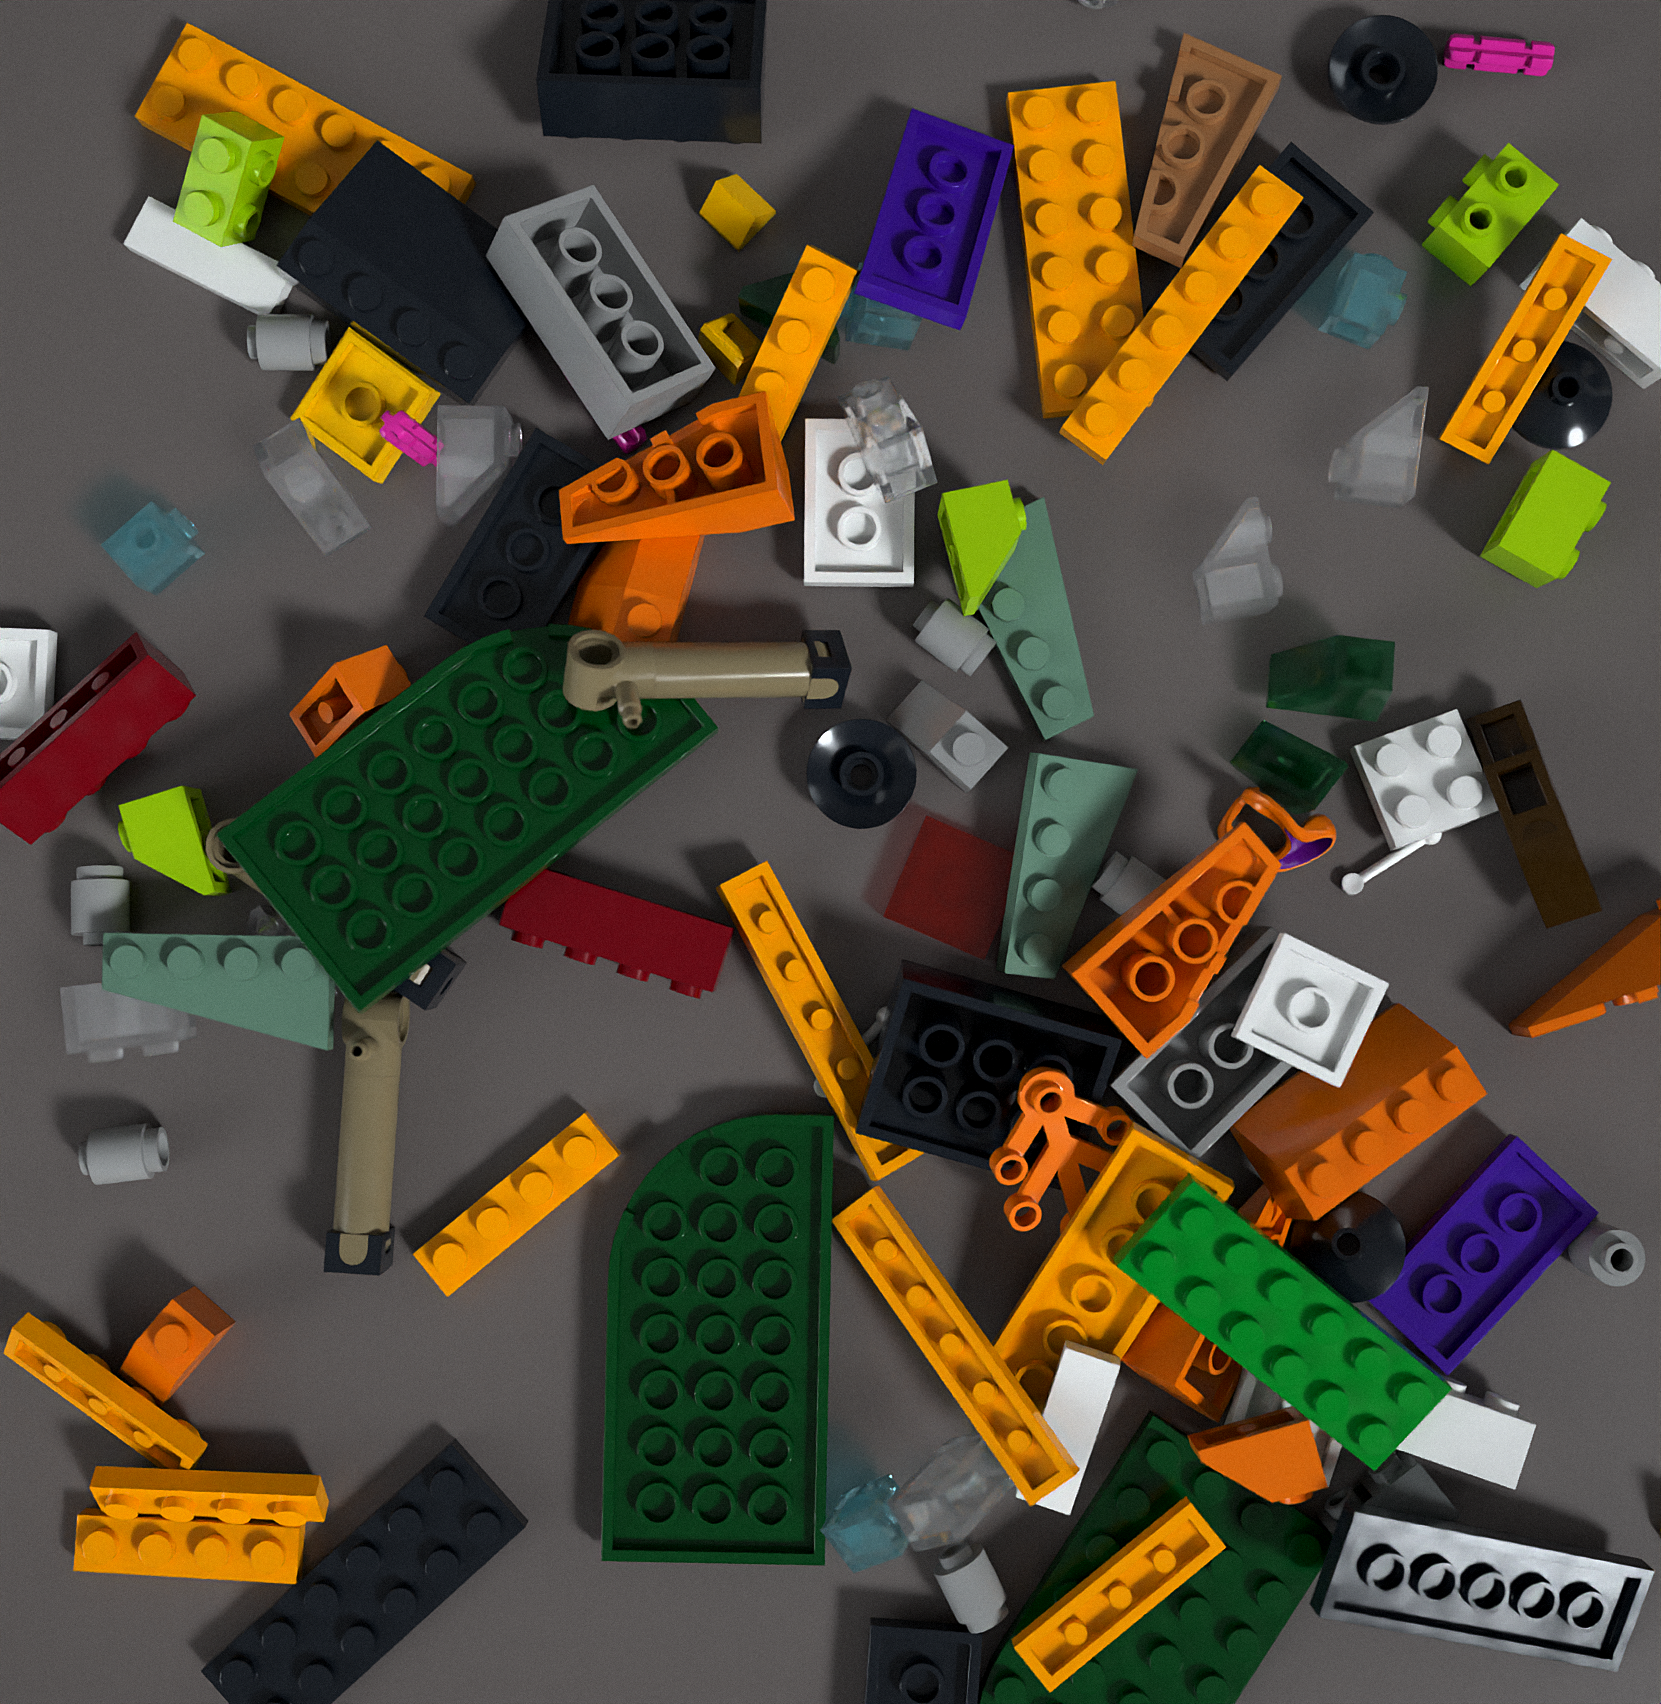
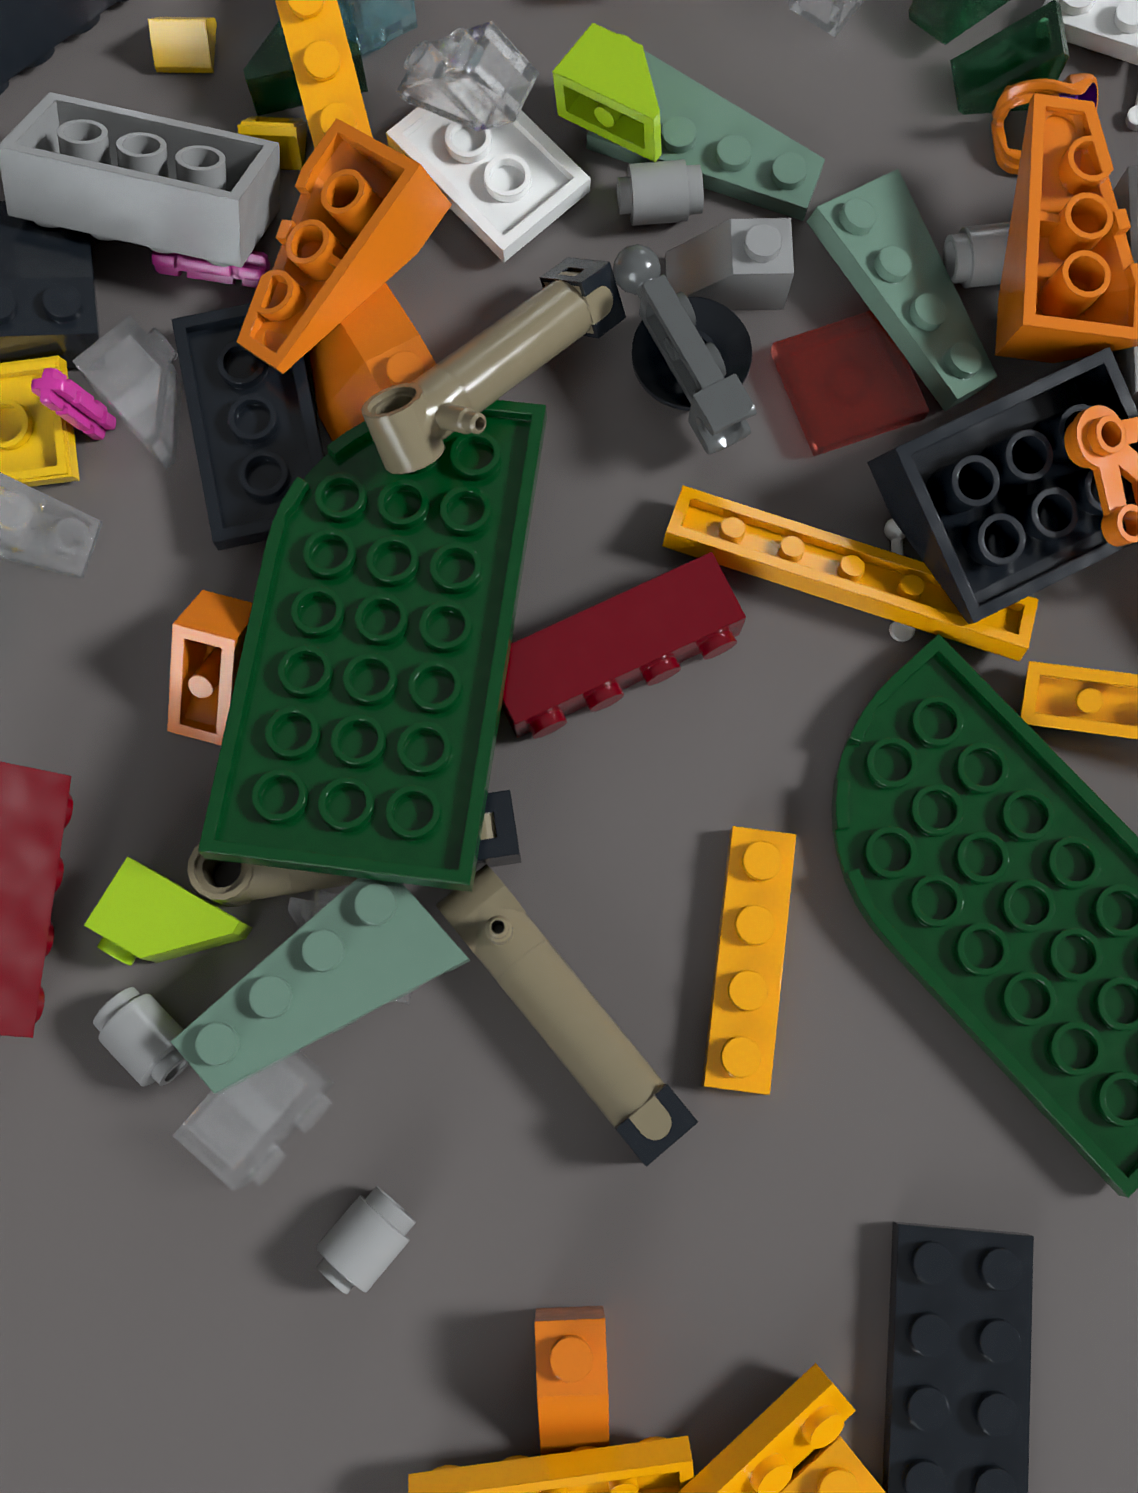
camera: 40 degrees left, 10 degrees down
none -> dark grey plate [613,244,757,454]

